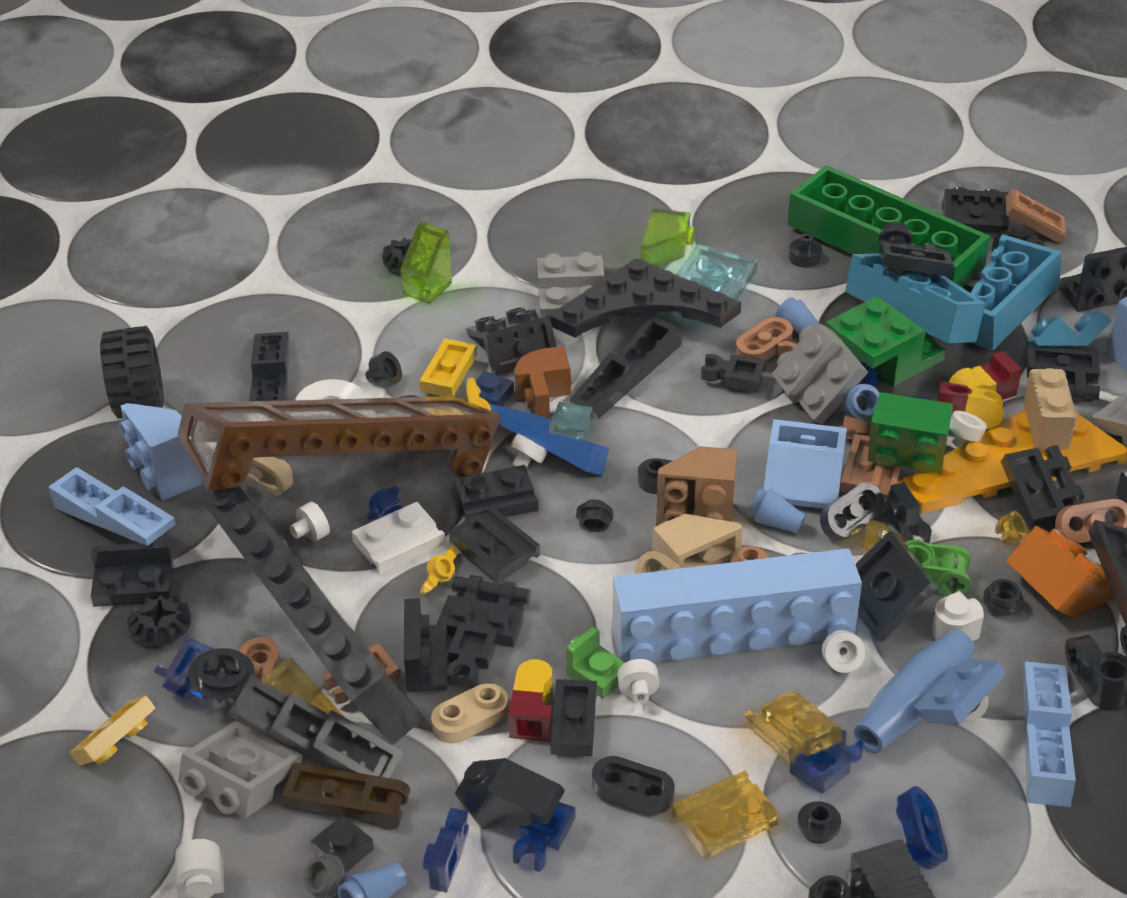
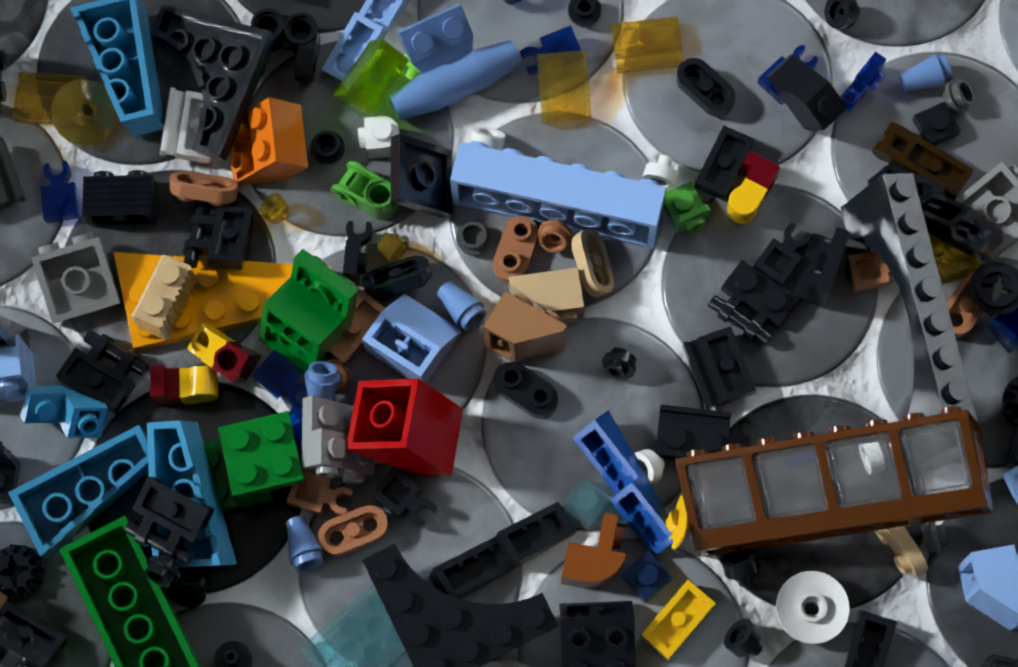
camera: 155 degrees left, 30 degrees up
white plate [352,502,445,574] -> none
yellow piece [420,544,458,595] -> none
tan plate [431,683,509,743] -> none
white tile [949,411,987,447] -> none
none -> clear neon green brick [333,39,409,116]
none -> red slope [346,379,463,476]

